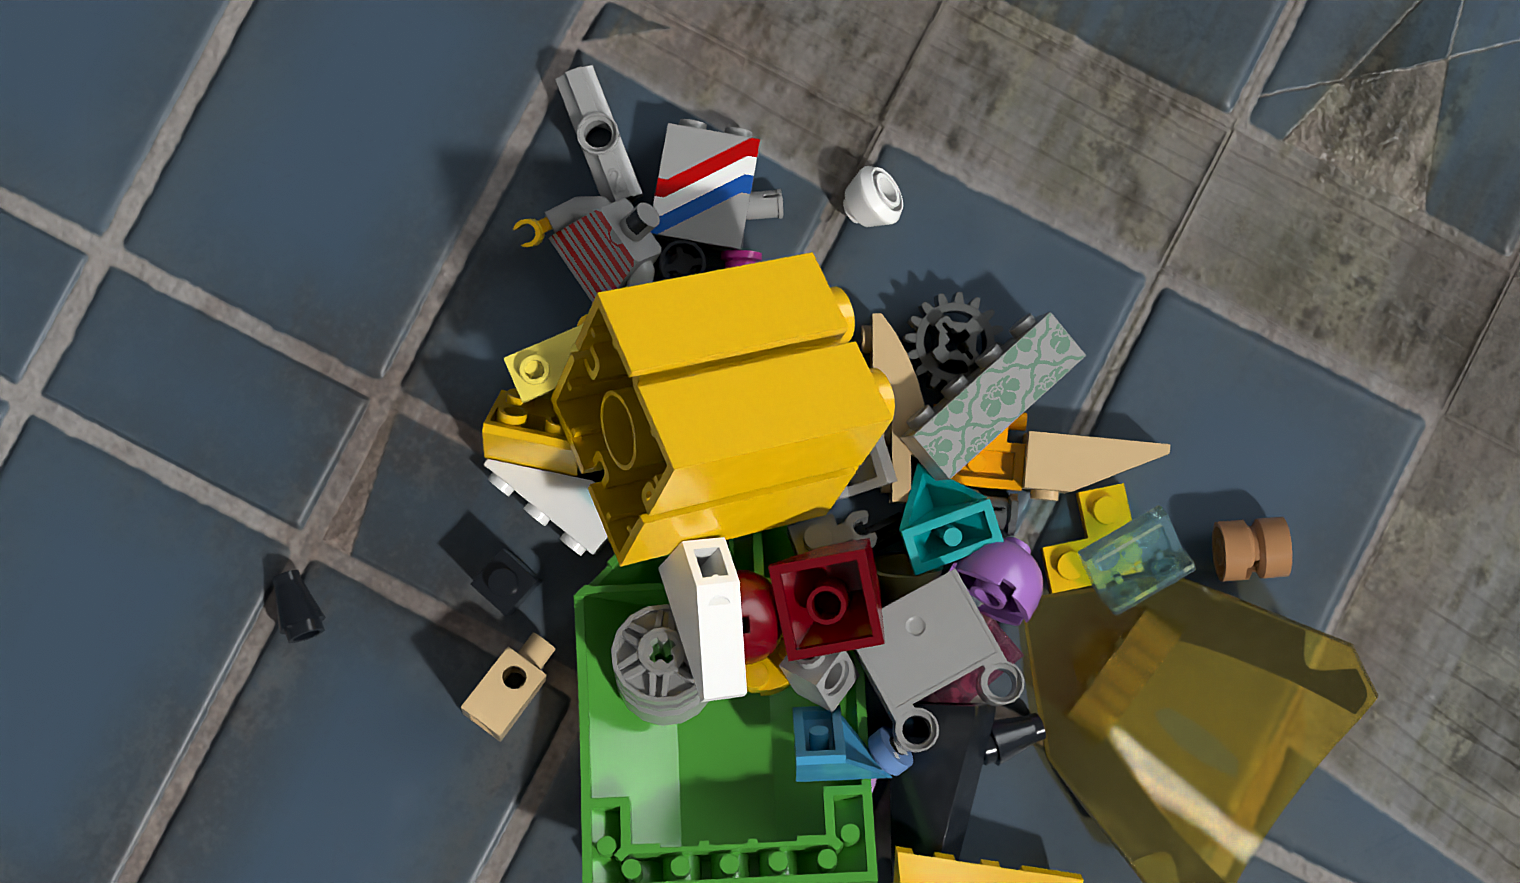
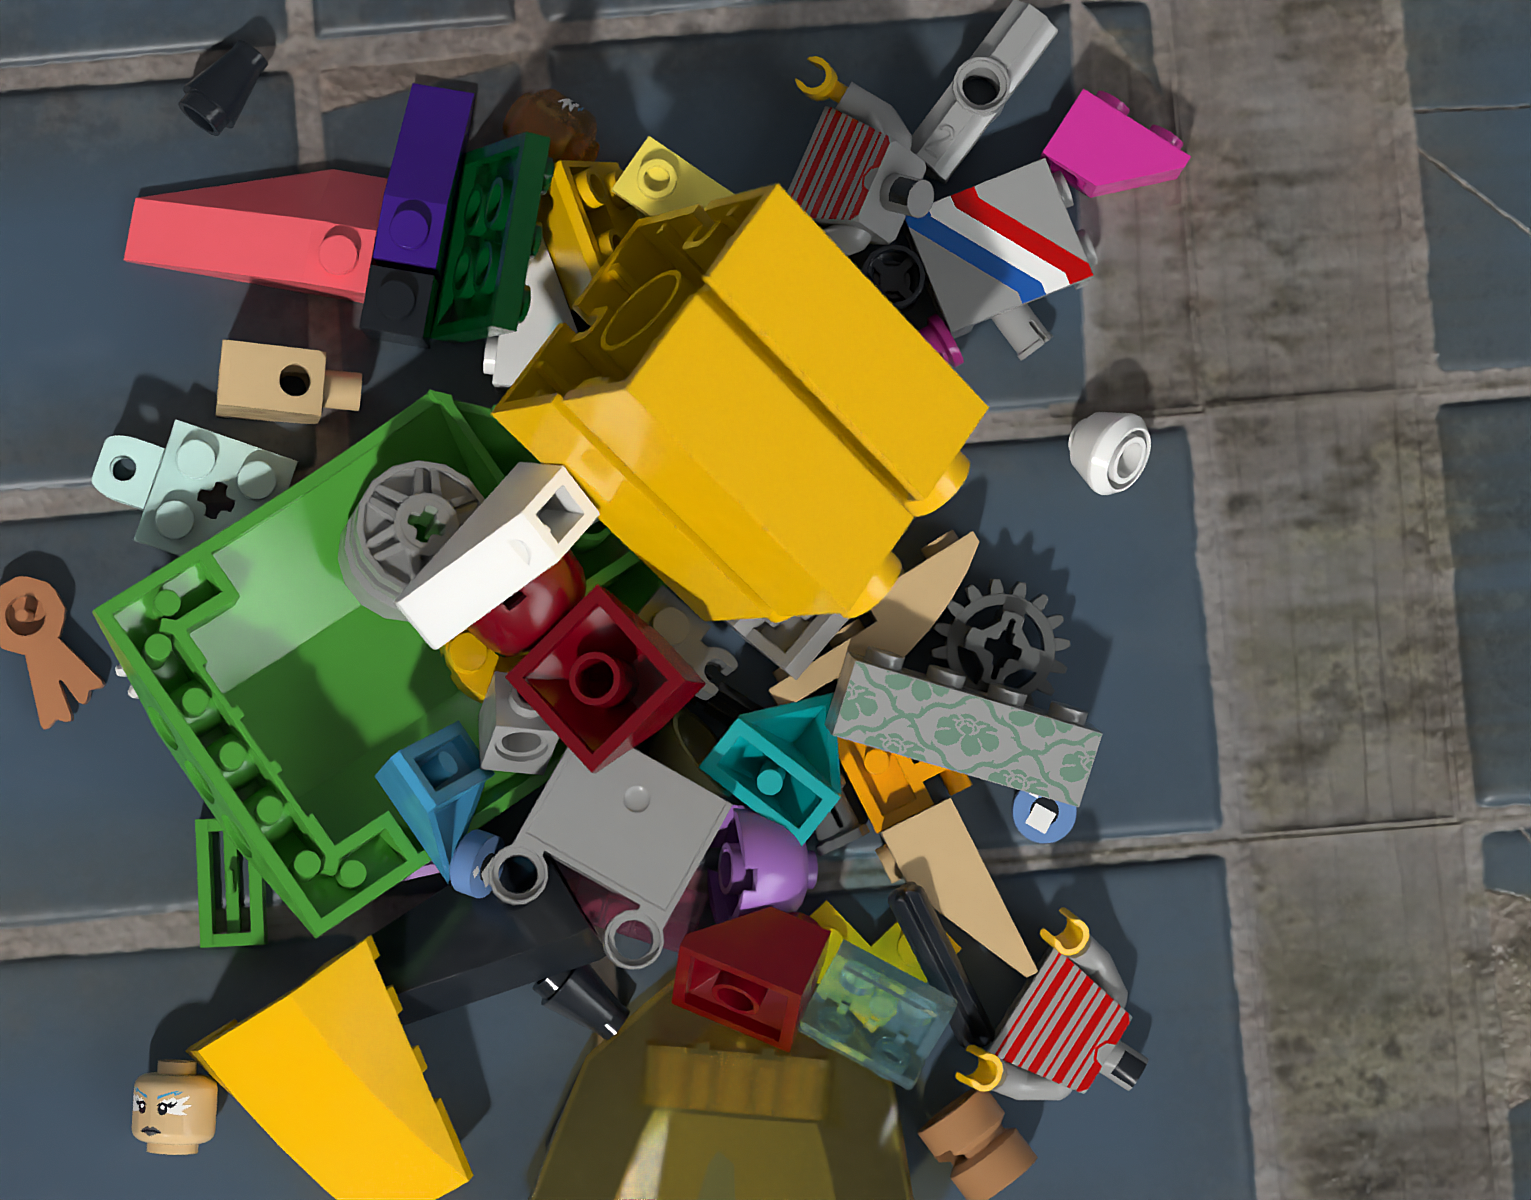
camera: 60 degrees right, 0 degrees up
none -> light aqua plate [92,420,298,556]
none -> coral wedge [124,169,388,303]
none -> dark purple slope [373,83,475,280]
none -> dark green plate [431,131,554,344]
none -> clear orange head [503,88,600,163]
none -> dark red slope [671,907,831,1053]
none -> black axle [888,882,995,1048]
none -> torso [955,907,1149,1101]
none -> medium blue tile [1011,790,1077,843]
none -> dark pink slope [1039,88,1191,198]

